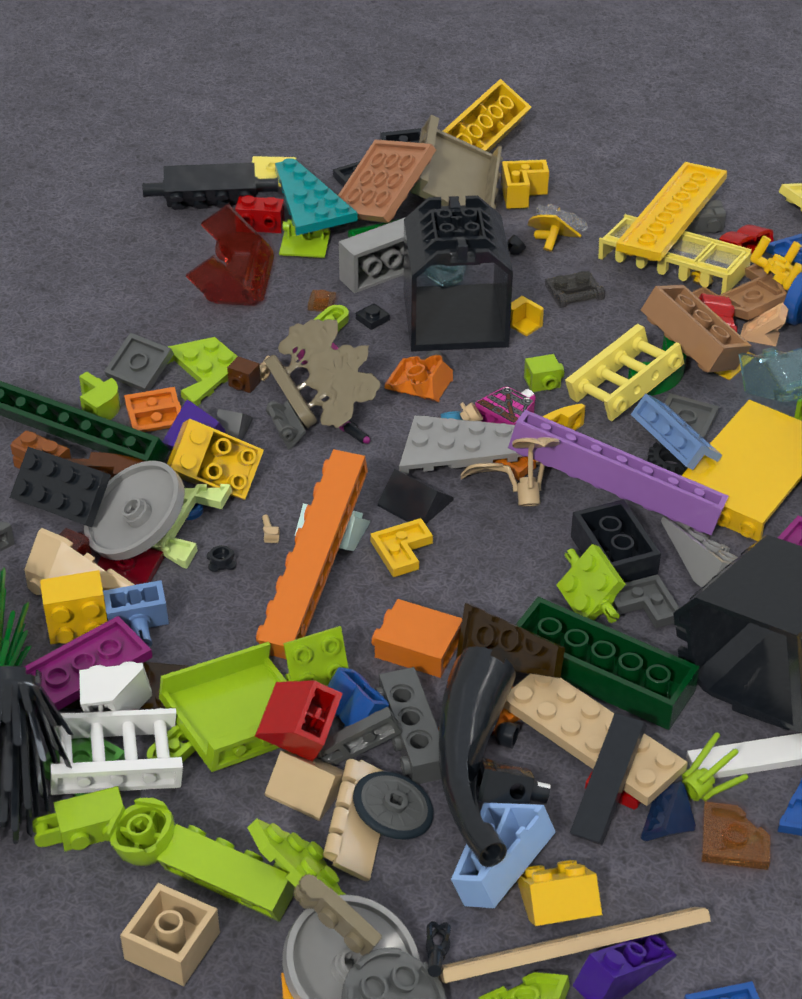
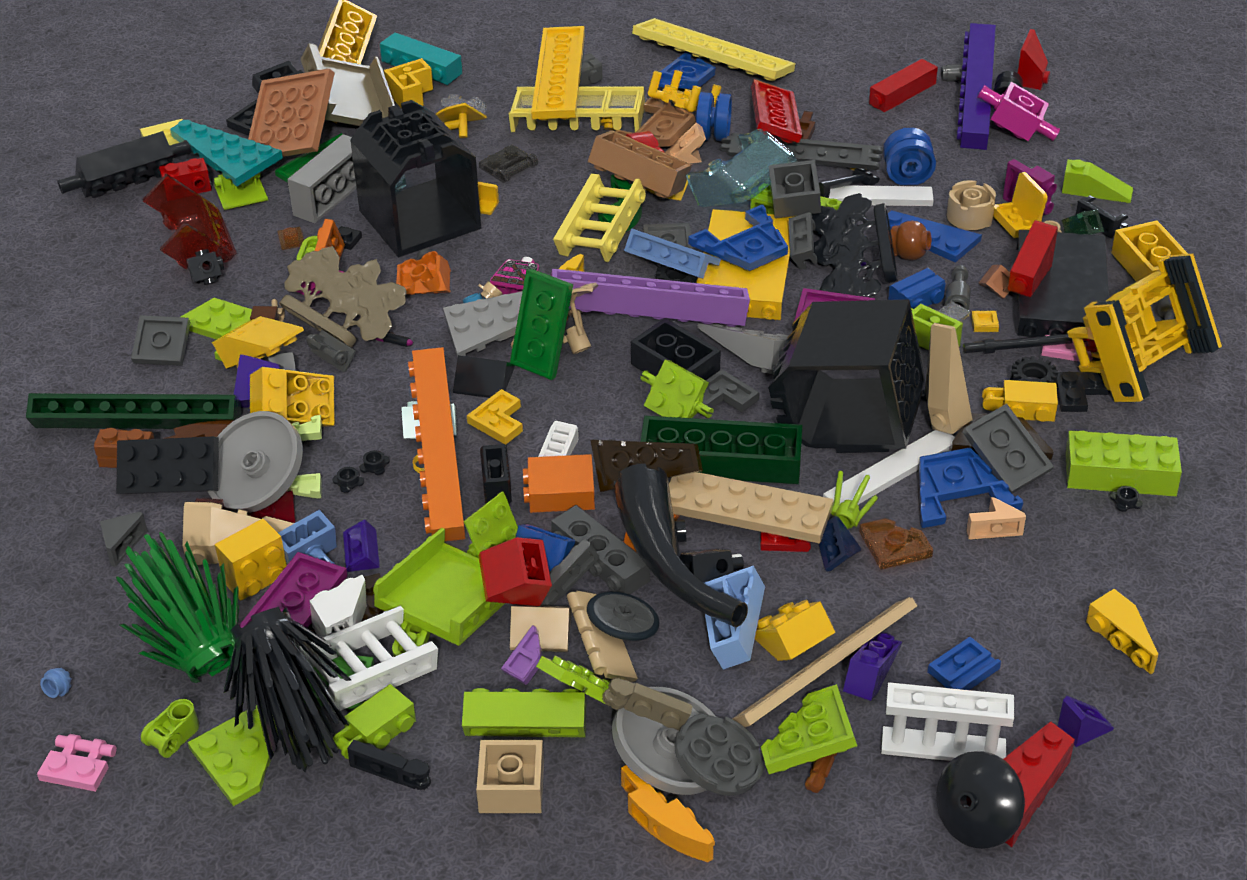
camera: 25 degrees left, 0 degrees up
lime brick [79,372,120,420] -> none
lime cylinder [107,798,175,866] -> none
orange slope [124,387,181,432] -> none
tan hand [262,515,280,543] -> none
black piece [426,921,451,977] -> none
lime brick [524,354,564,392] -> none
black tile [570,713,647,845] -> none
red brick [719,224,774,255] -> none
none -> black brick [186,249,224,285]
none -> yellow slope [212,316,304,369]
none -> orange wing [314,219,345,261]
none -> dark purple slope [343,520,380,572]
none -> black hinge [347,739,431,790]
none -> black plate [359,450,390,475]
none -> teal brick [380,33,462,85]
none -> black brick [480,444,512,504]
none -> medium lavender tile [501,625,542,685]
none -> green tile [510,269,574,380]
none -> white slope [538,421,578,457]
none -> blue wing [688,205,788,271]

